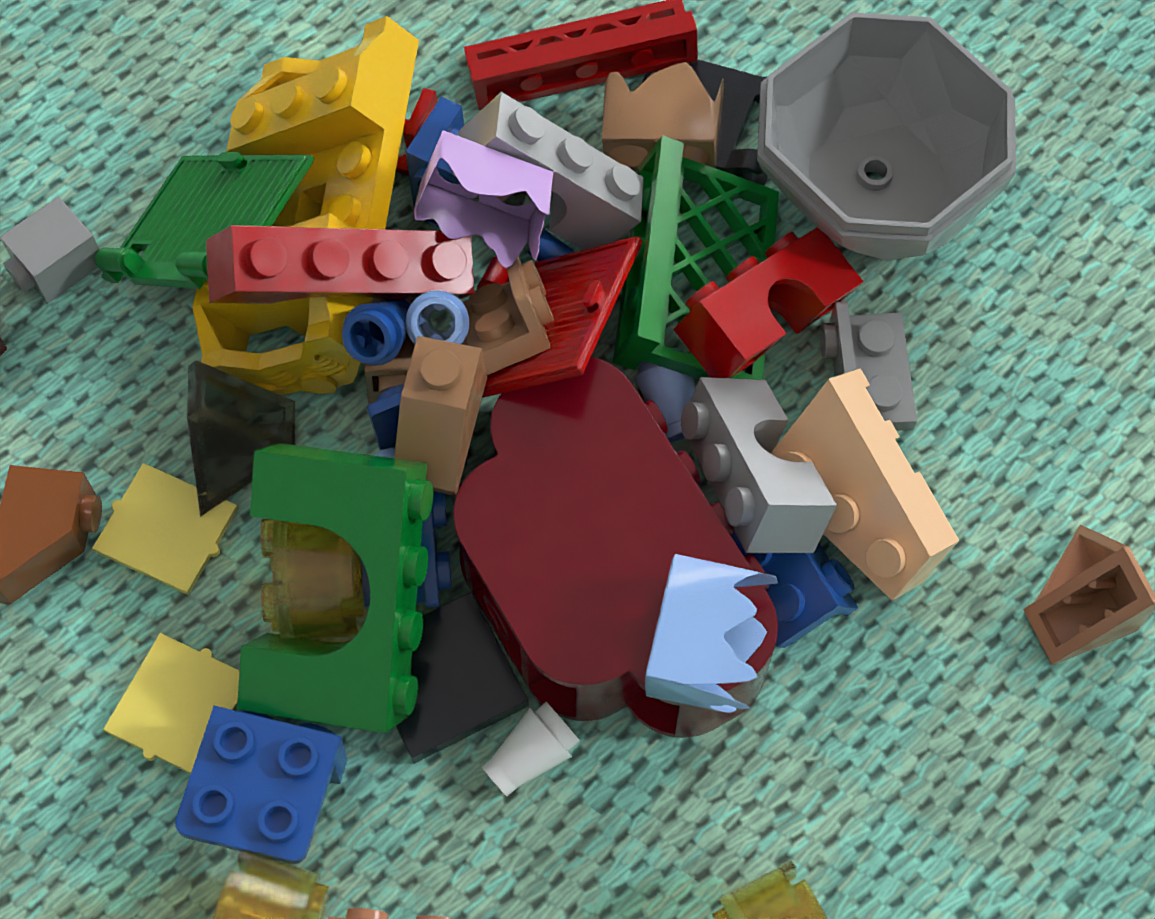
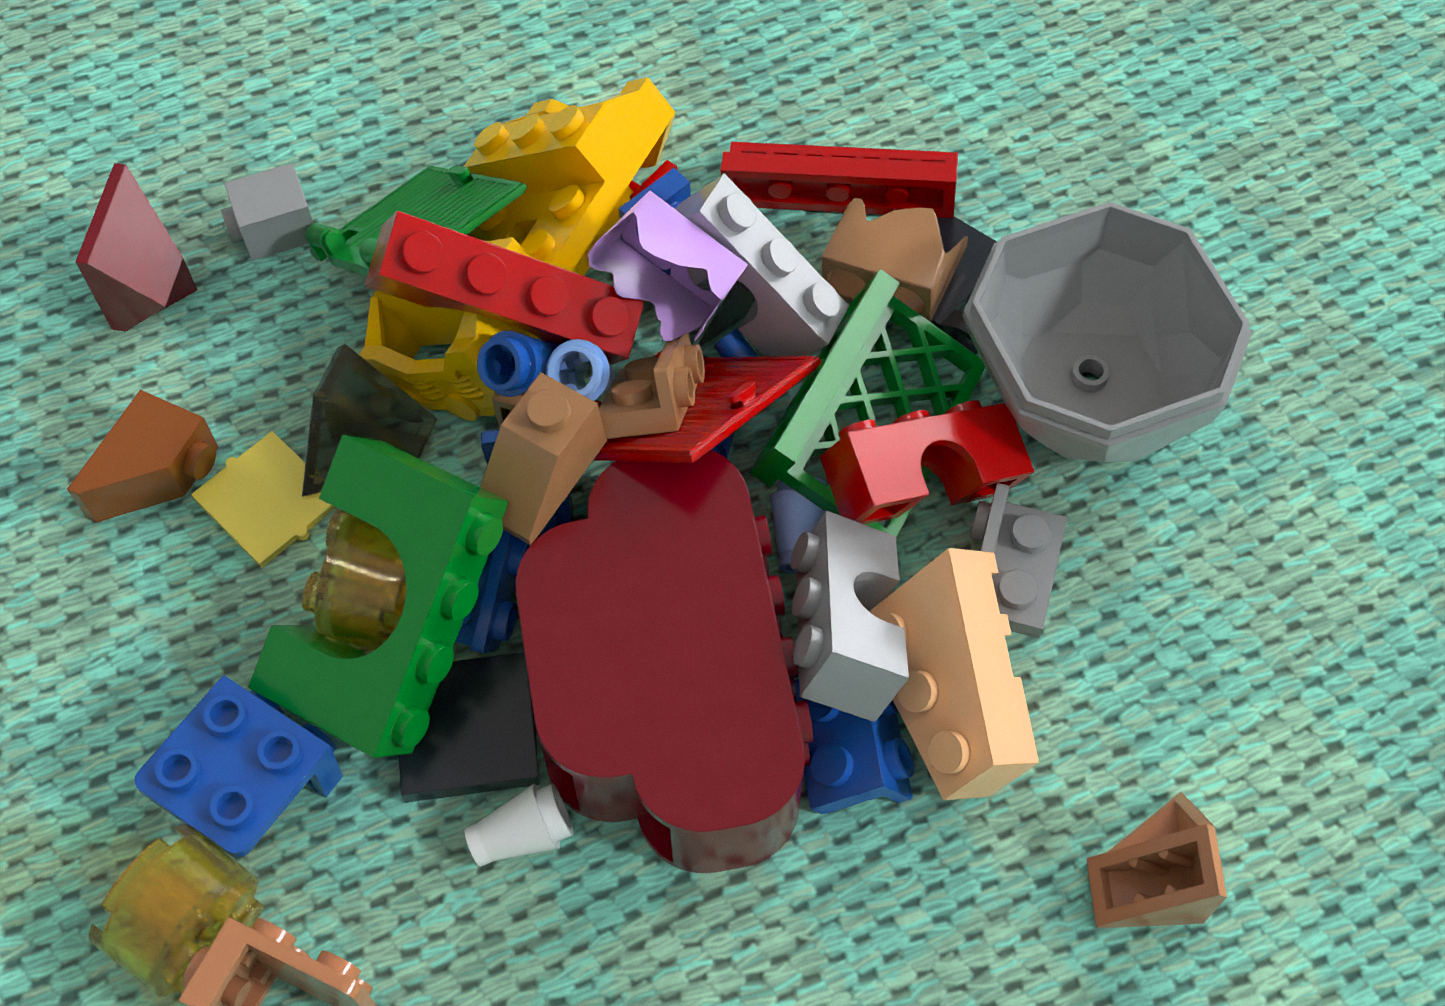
camera: 20 degrees right, 5 degrees down
light yellow piece [103,633,239,774] -> none
light blue piece [645,554,777,713] -> none

